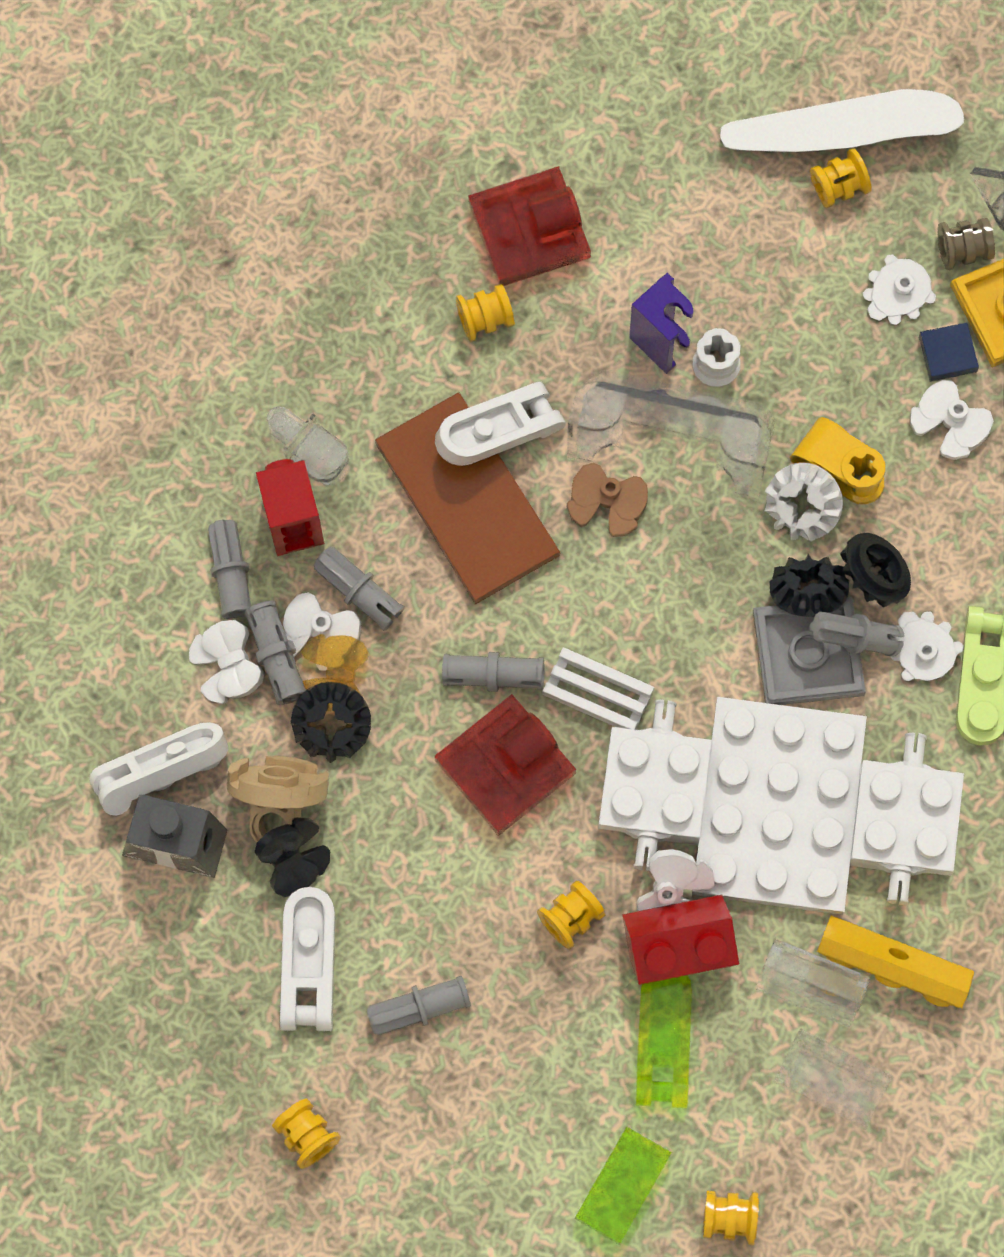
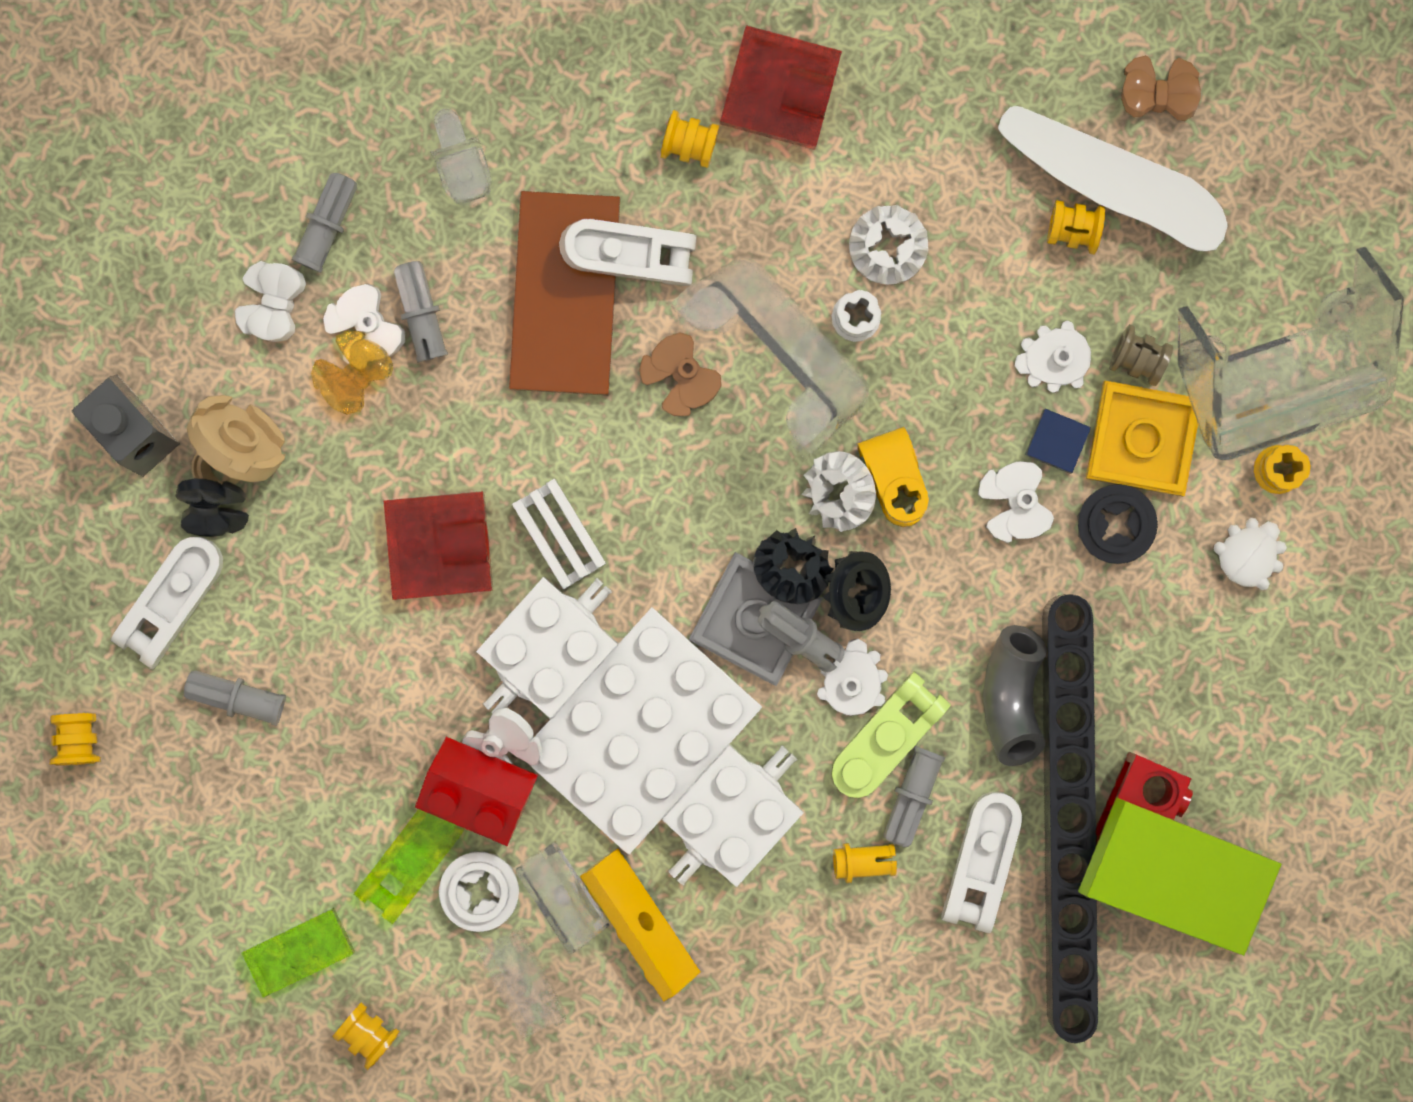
camera: 30 degrees right, 15 degrees up
white plate [89,722,229,816] -> none
light grey pin [244,601,306,705] -> none
red brick [256,459,325,556] -> none
black gear [290,682,371,763] -> none
light grey pin [442,652,545,692] -> none
yellow bush [537,881,606,949] -> none
dark purple hinge [629,273,693,374] -> none
none -> white gear [439,851,519,932]
none -> white gear [849,205,928,285]
none -> medium nougat piece [1121,55,1201,121]

